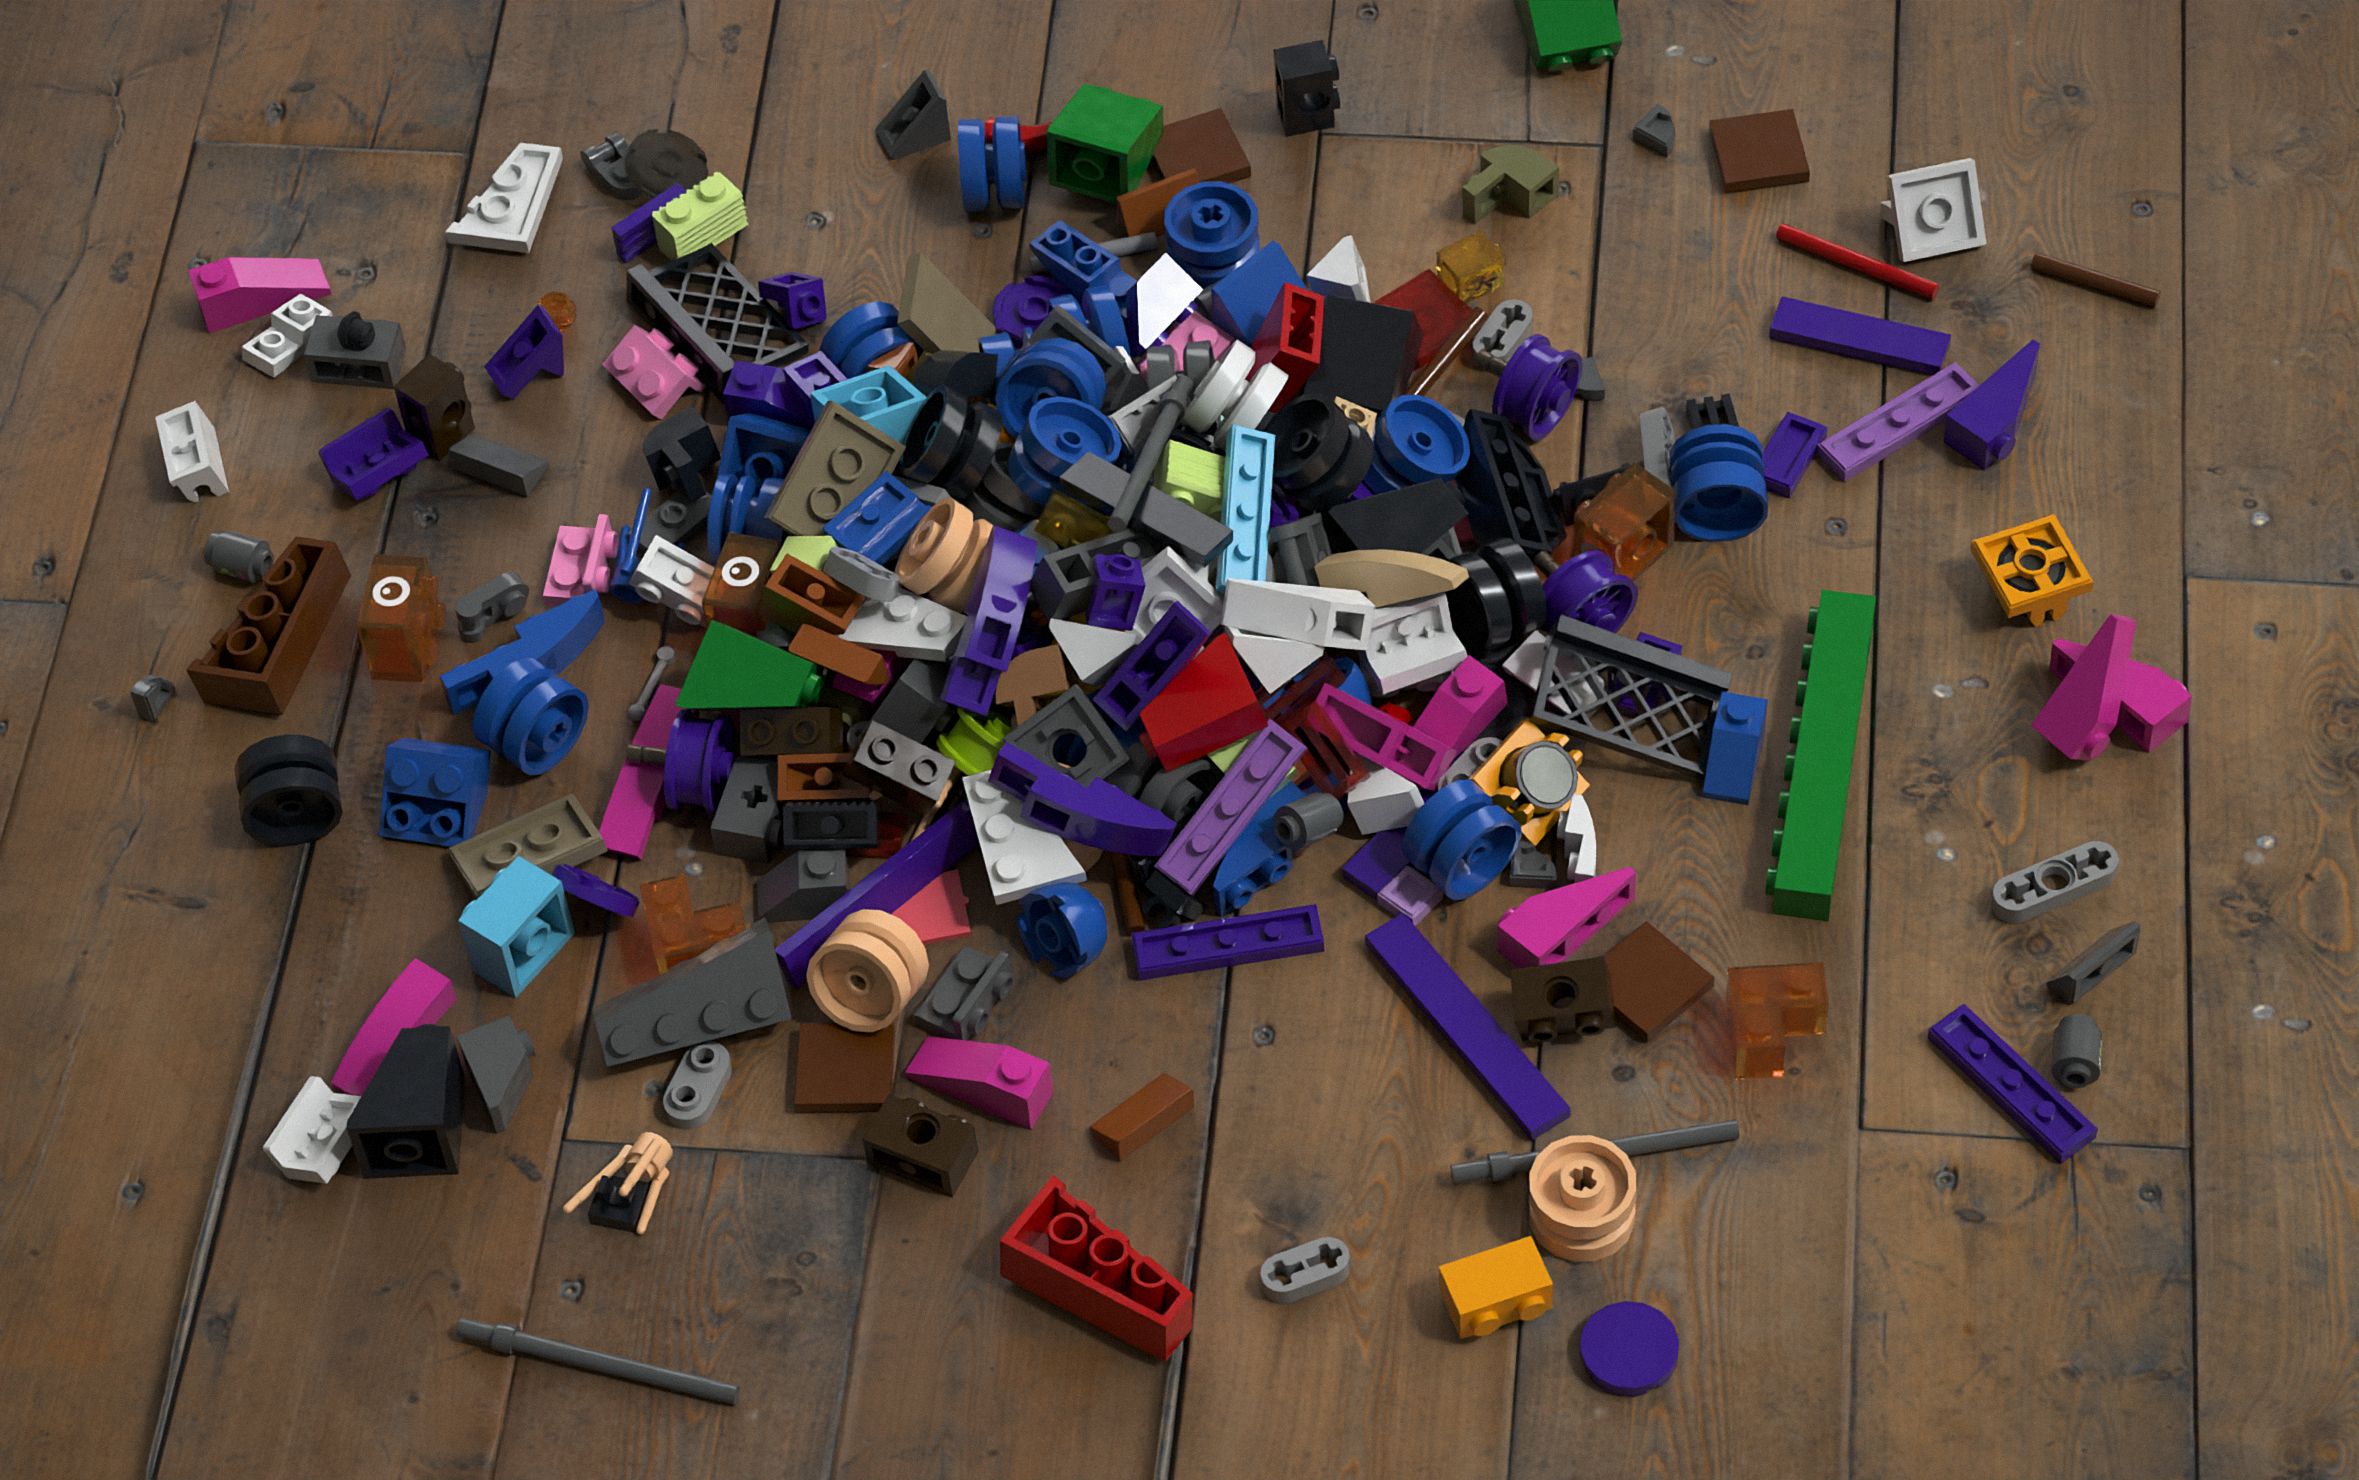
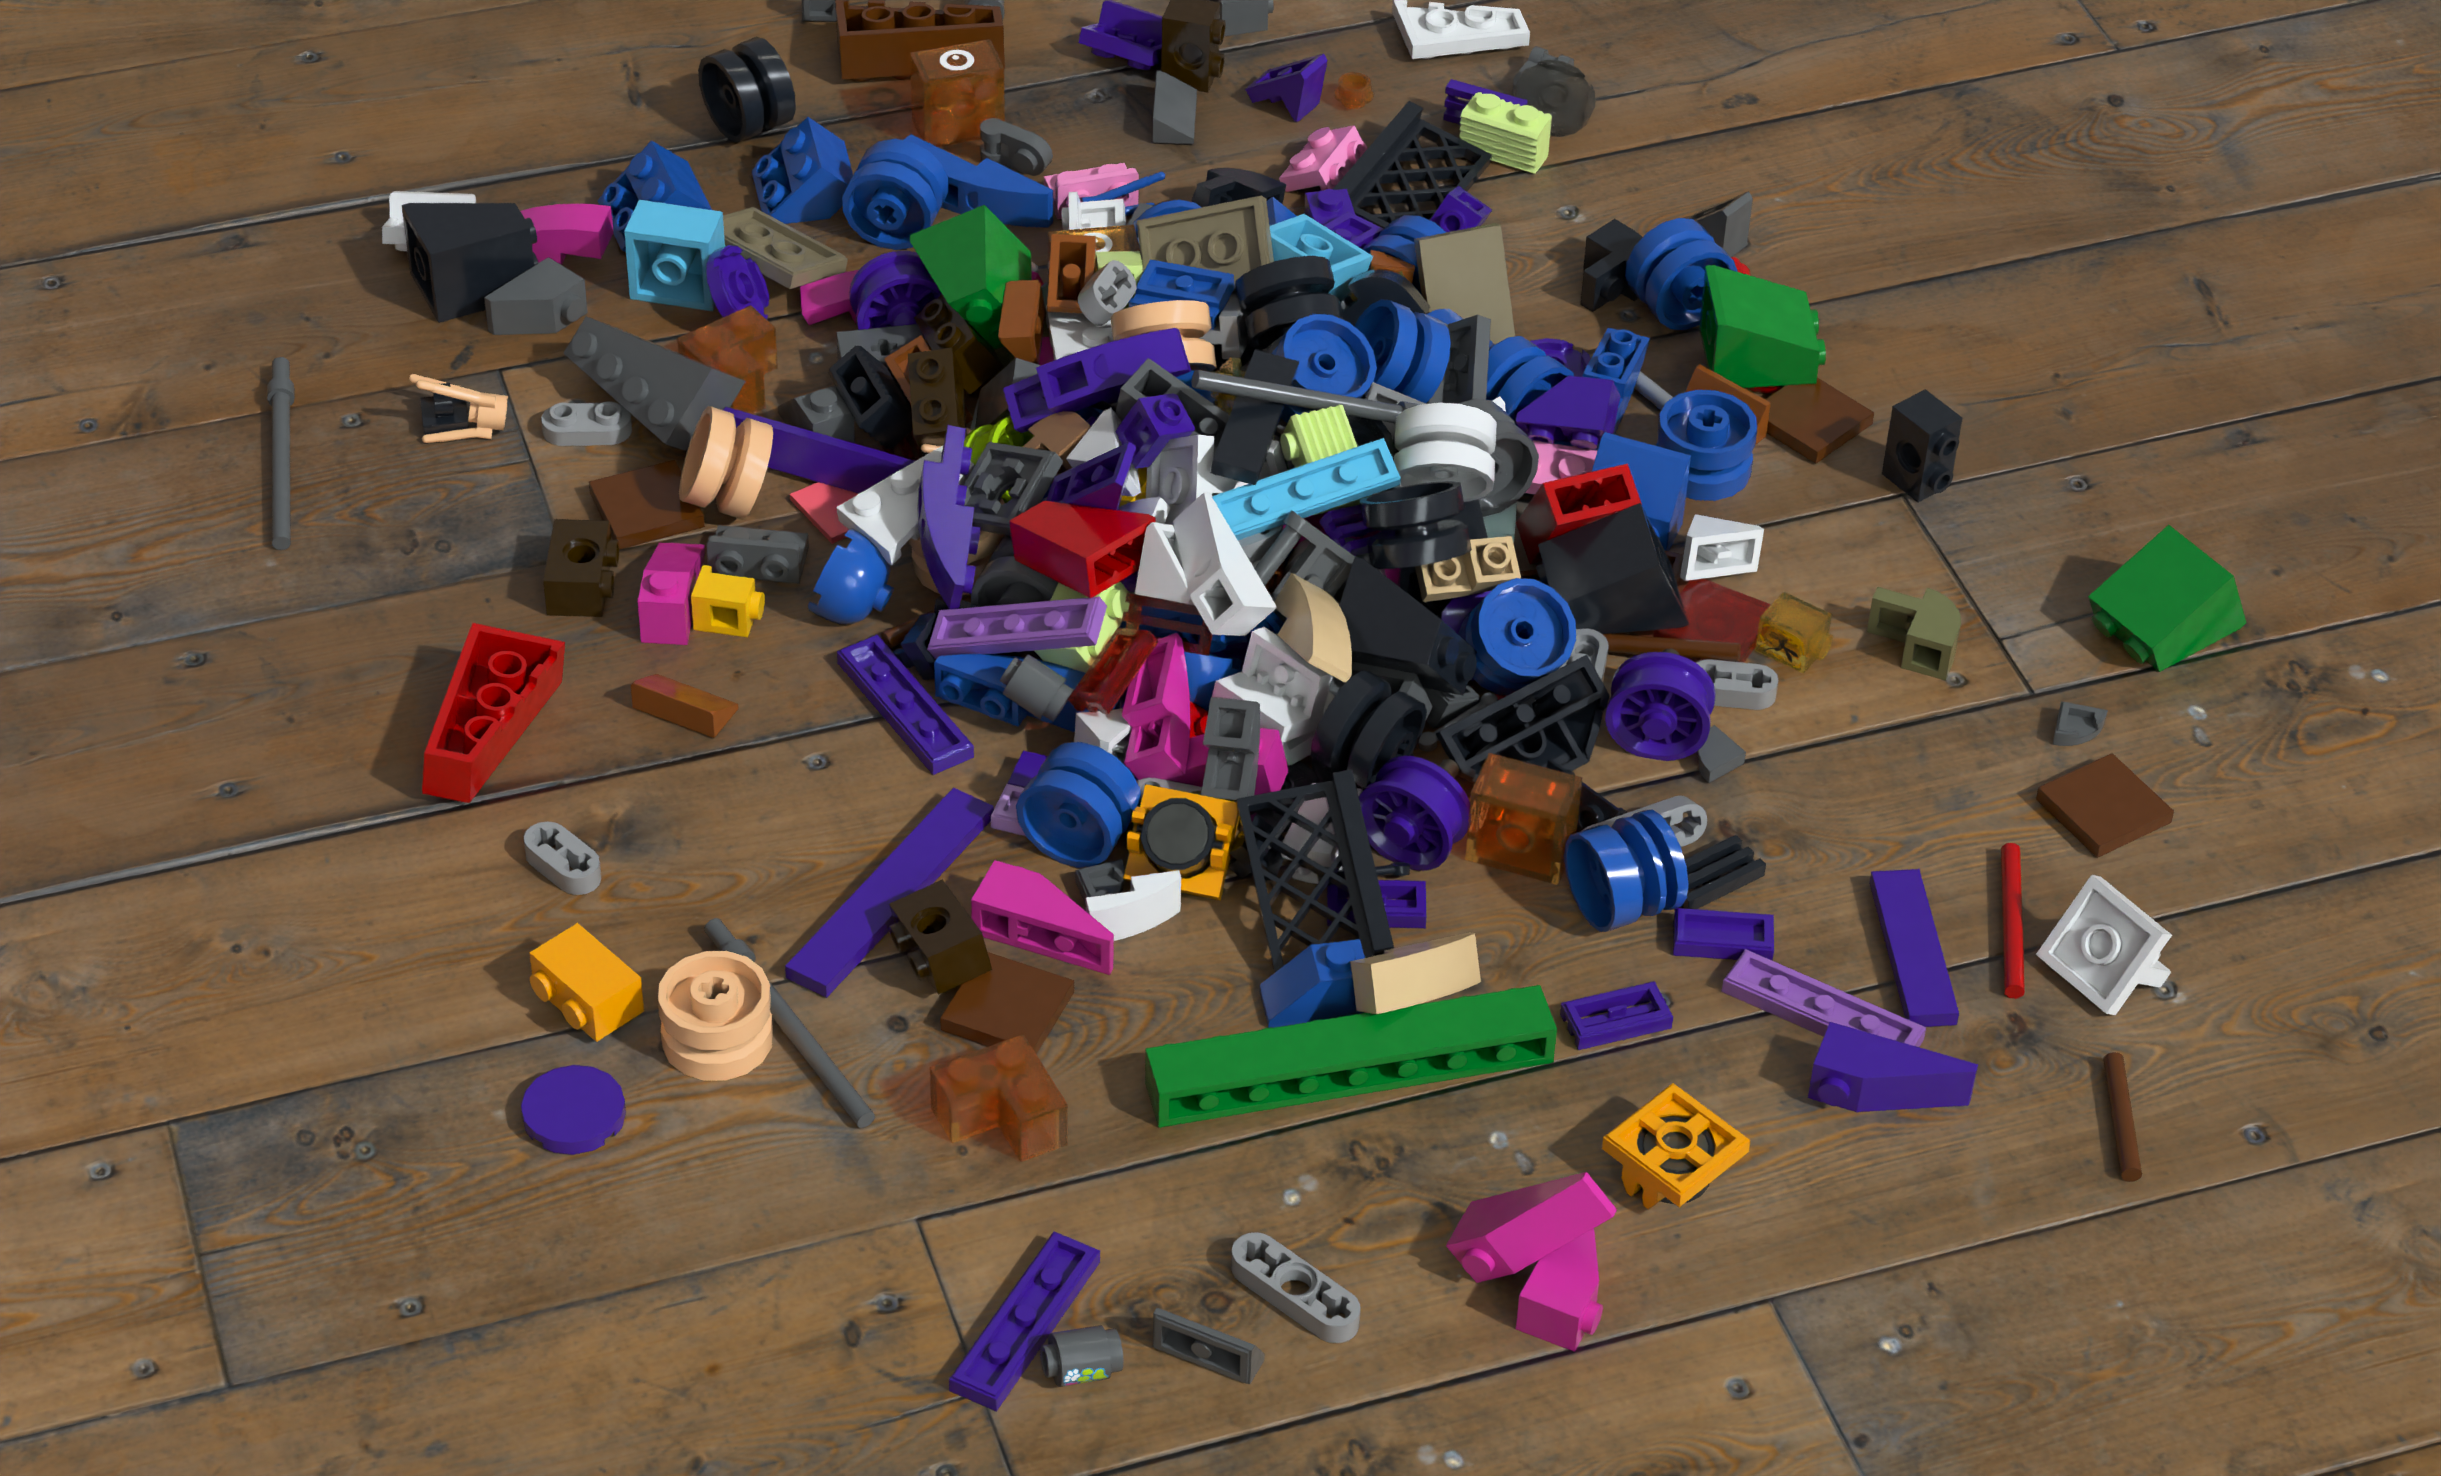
camera: 60 degrees right, 10 degrees down
none -> blue slope [597,140,712,252]
none -> yellow brick [691,565,765,638]
none -> dark grey slope [1201,697,1260,802]
none -> tan slope [1350,932,1481,1014]
none -> dark purple tile [1560,981,1673,1050]
none -> black brick [1580,219,1643,312]

